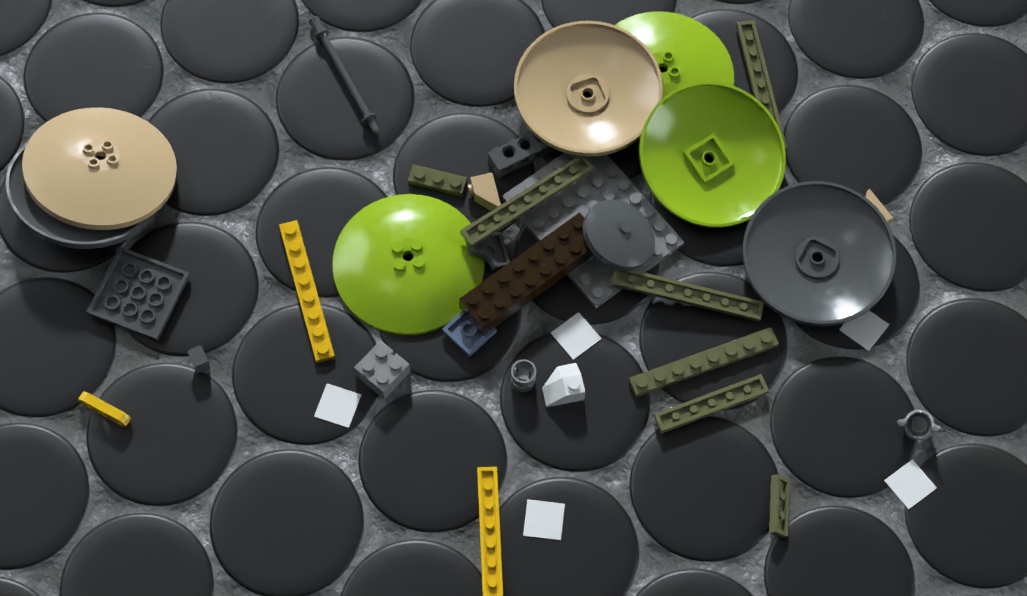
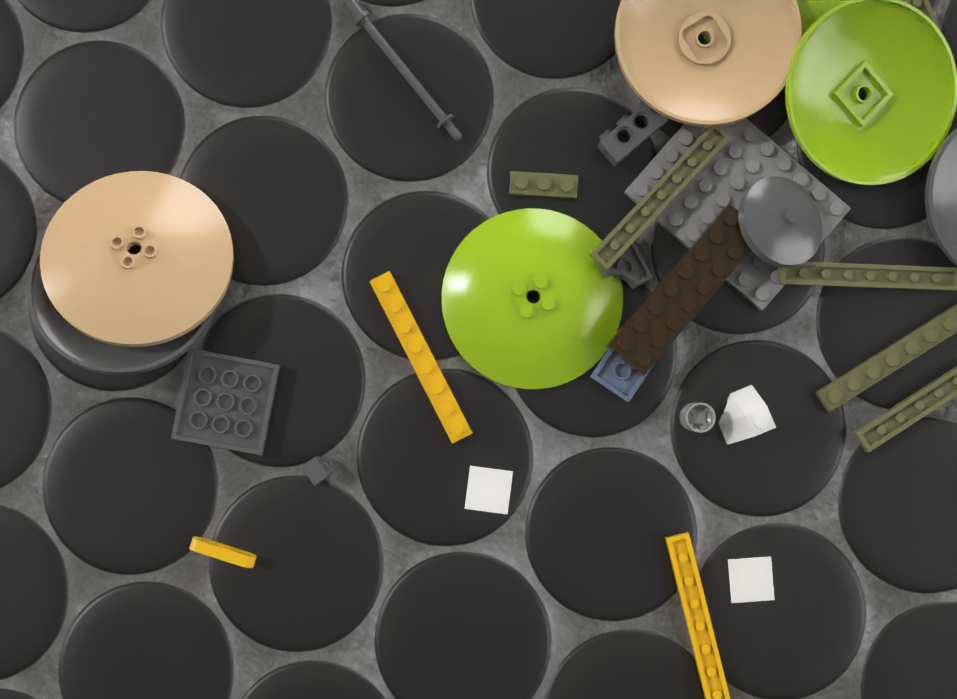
camera: 10 degrees left, 20 degrees up
light grey piece [354,340,410,399] -> none
tan slope [468,173,501,211] -> none
white sticker [551,312,601,360] -> none

